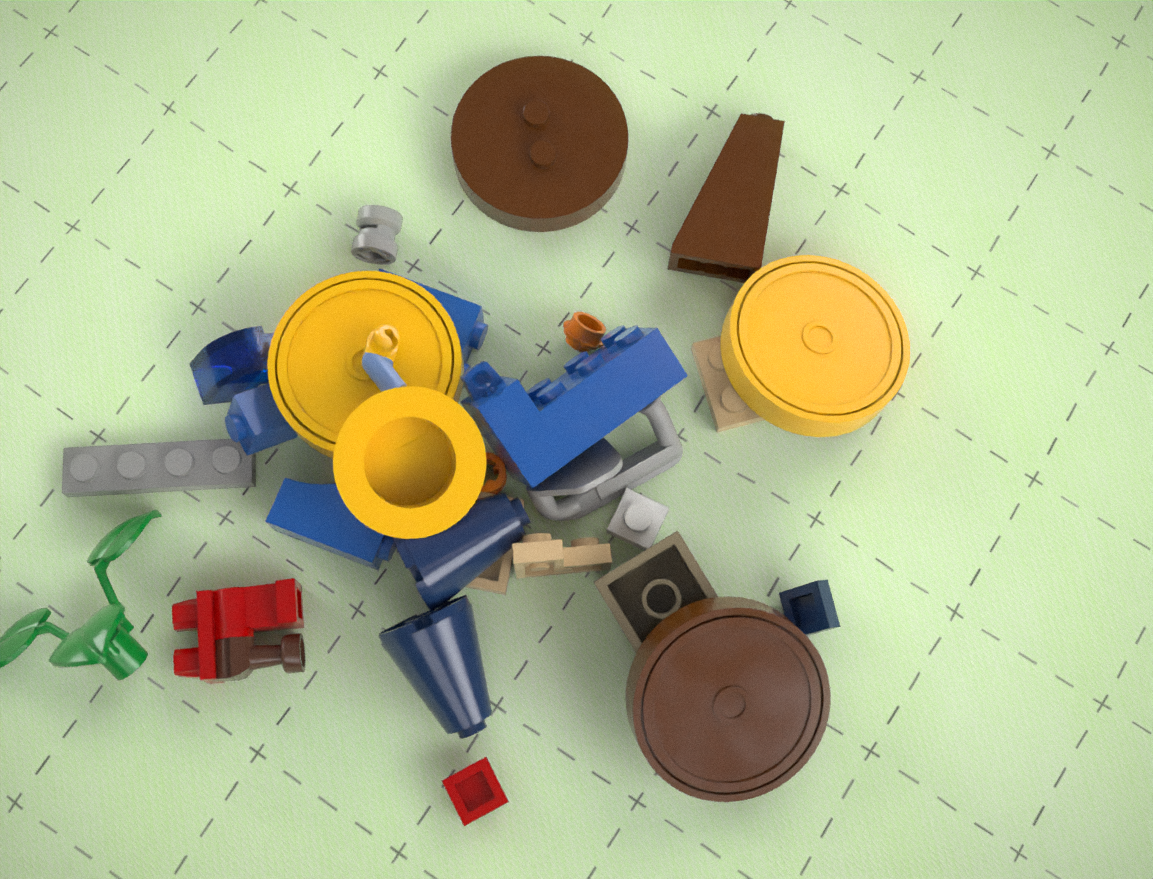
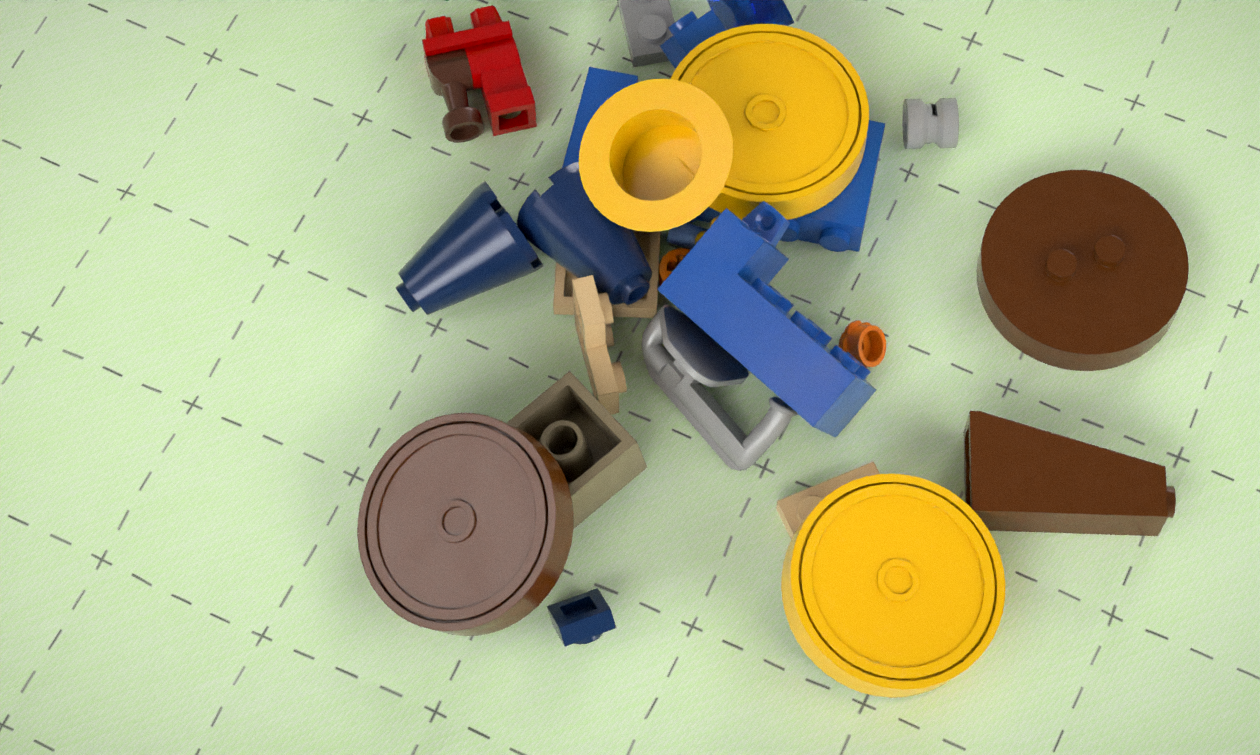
camera: 85 degrees right, 10 degrees down
arm [362,324,407,392] -> none
red plate [442,757,509,826] -> none
white plate [606,488,669,551] -> none

